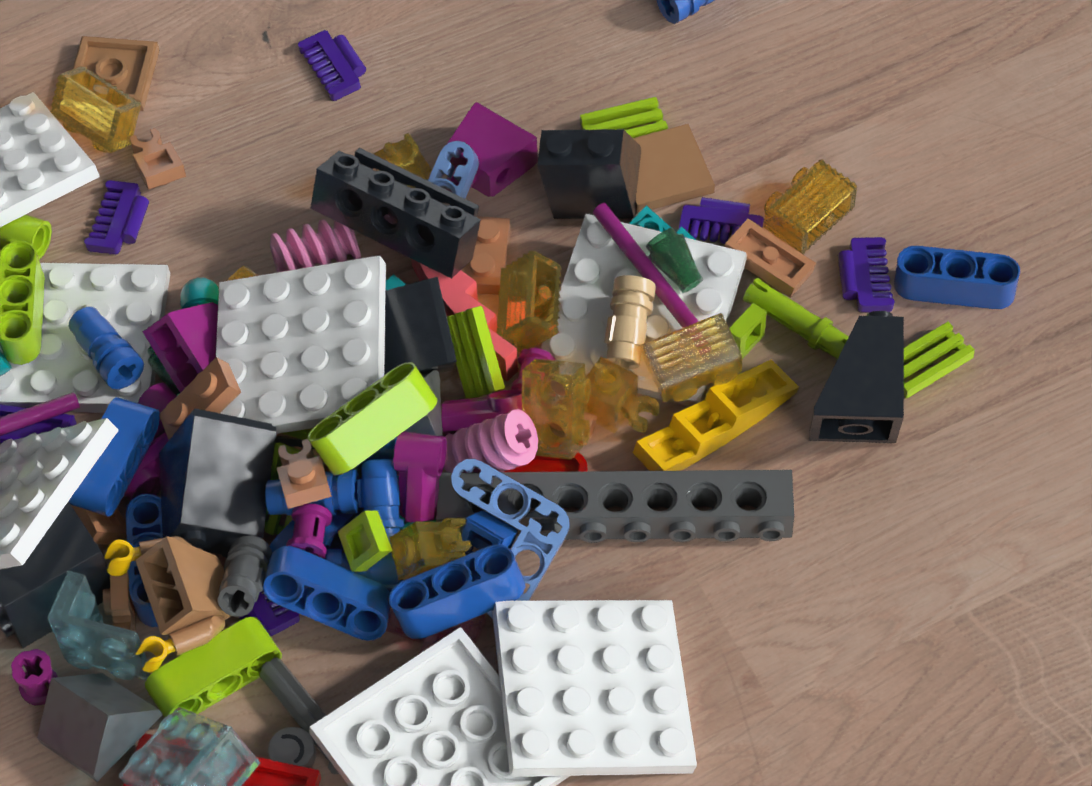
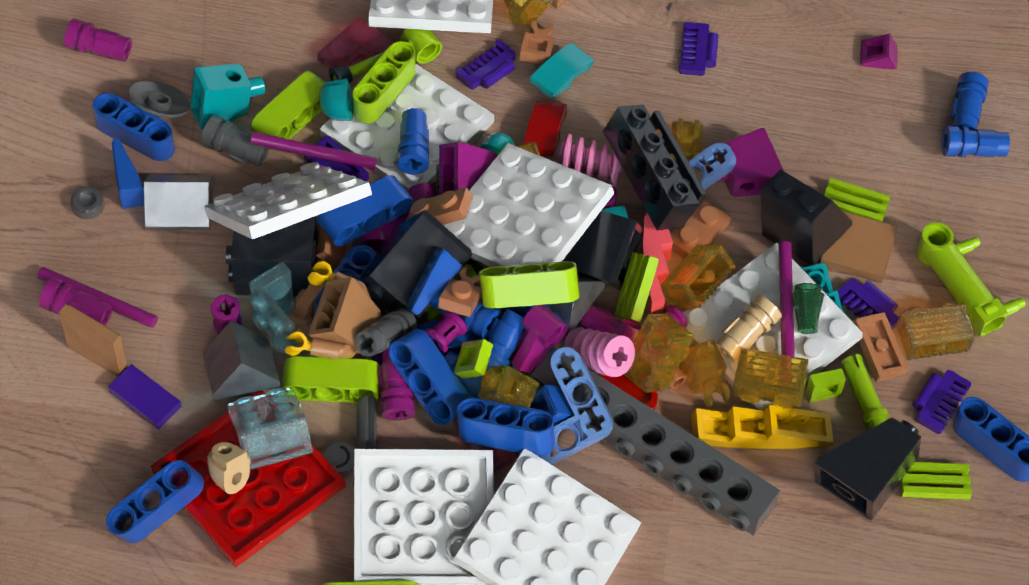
camera: 30 degrees right, 0 degrees up
none -> magenta axle [379,349,415,421]
none -> blue slope [406,247,462,315]
none -> red slope [523,101,567,157]
none -> teal slope [529,43,594,98]
none -> lime piece [916,222,1026,338]

